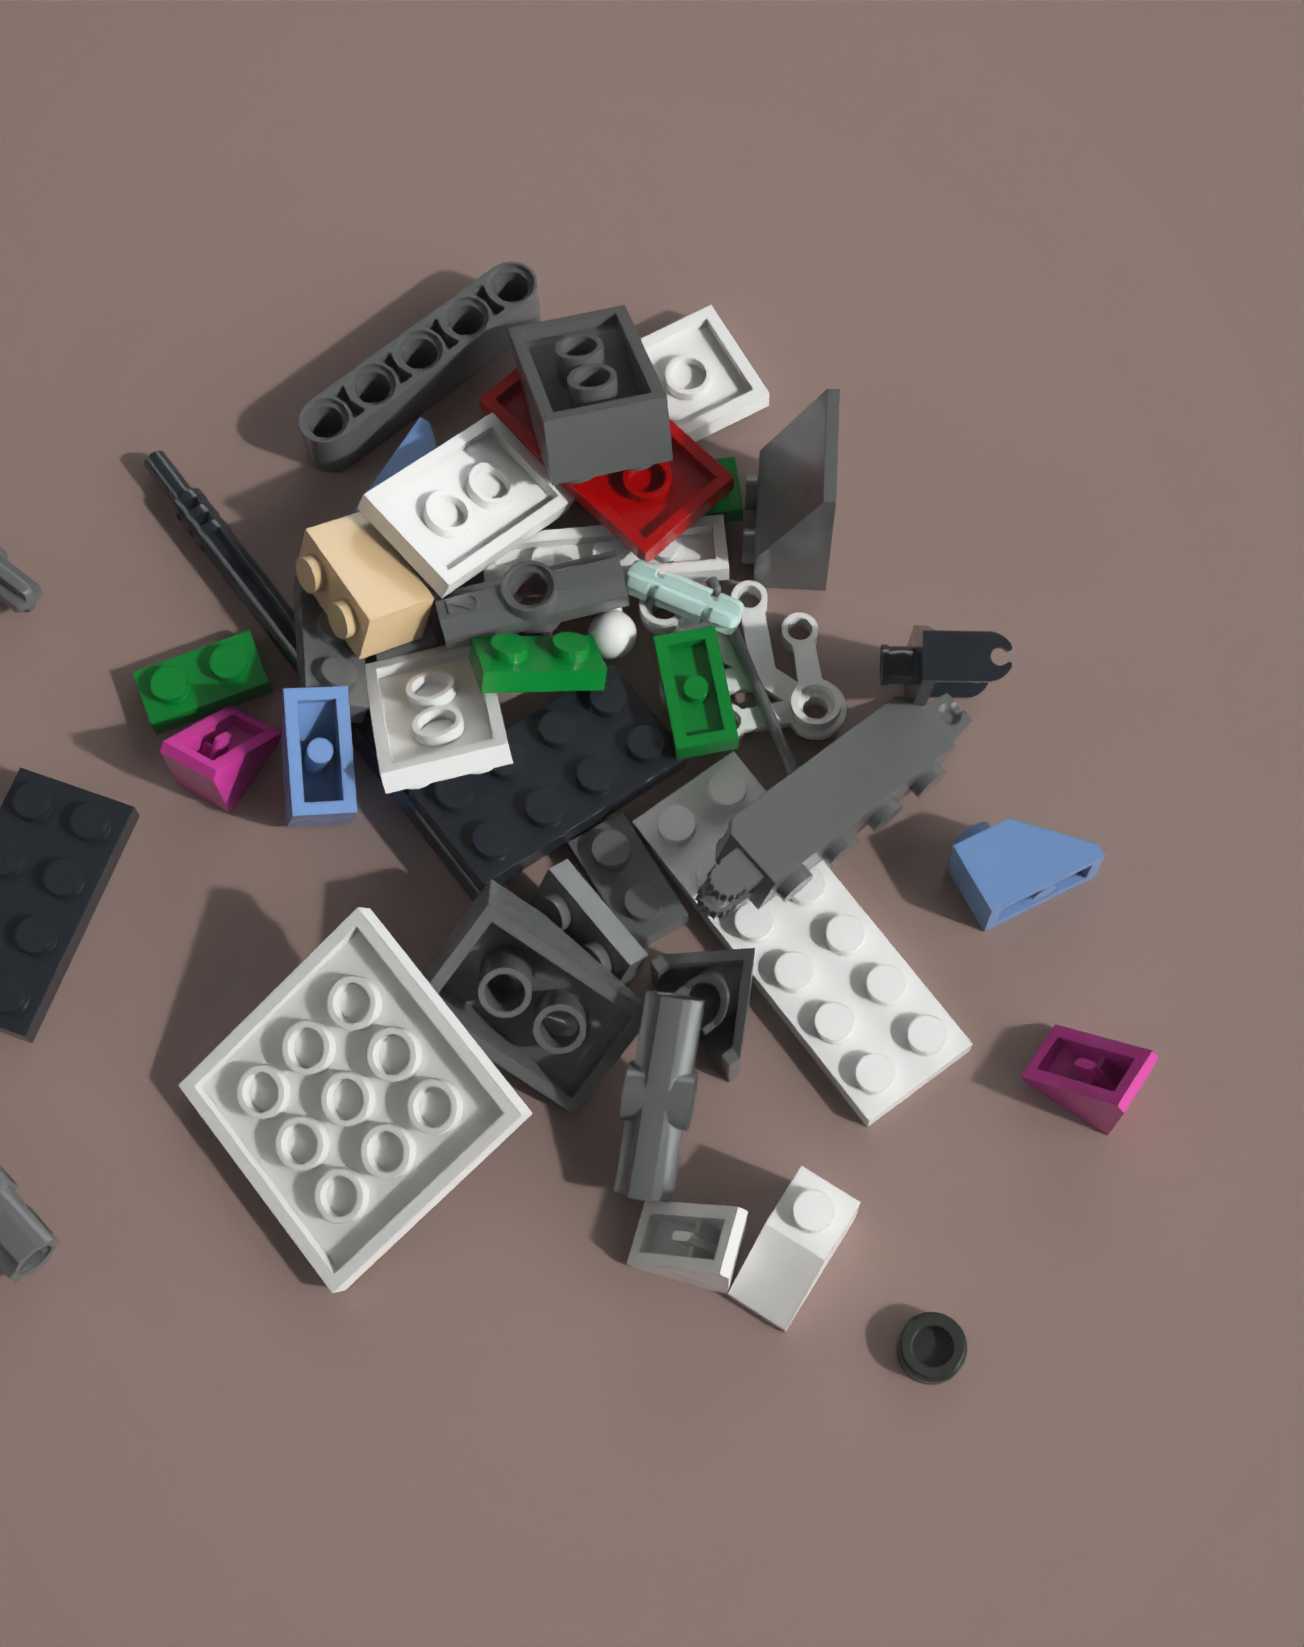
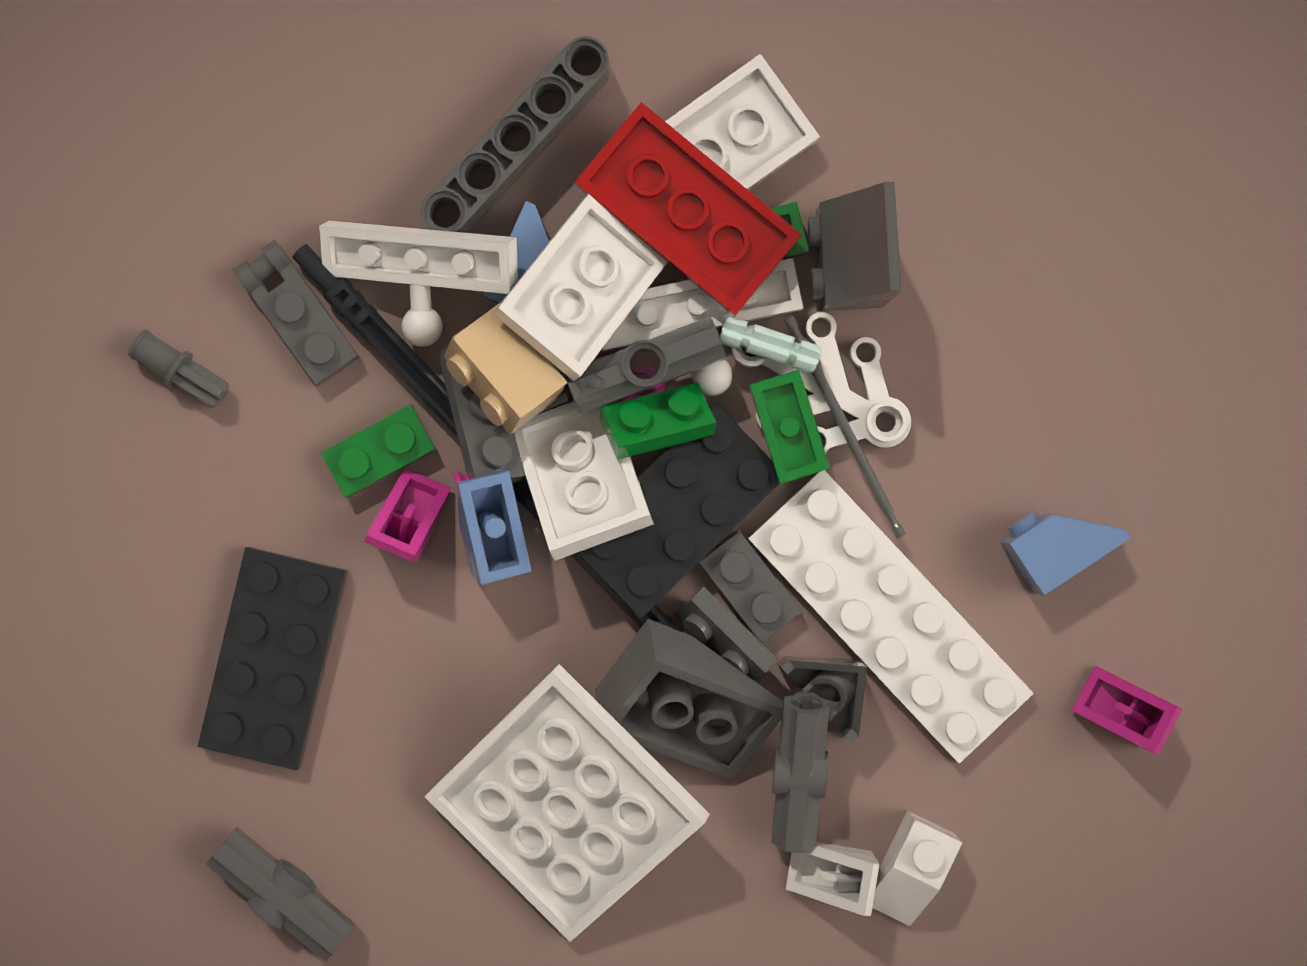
camera: 10 degrees left, 20 degrees up
dark grey slope [508,305,673,485] -> none
dark grey hinge [695,693,972,920] -> none
black piece [880,625,1013,706] -> none
pearl dark grey tile [896,1312,967,1385] -> none
none -> dark grey plate [233,240,360,386]
none -> white plate [319,221,518,347]

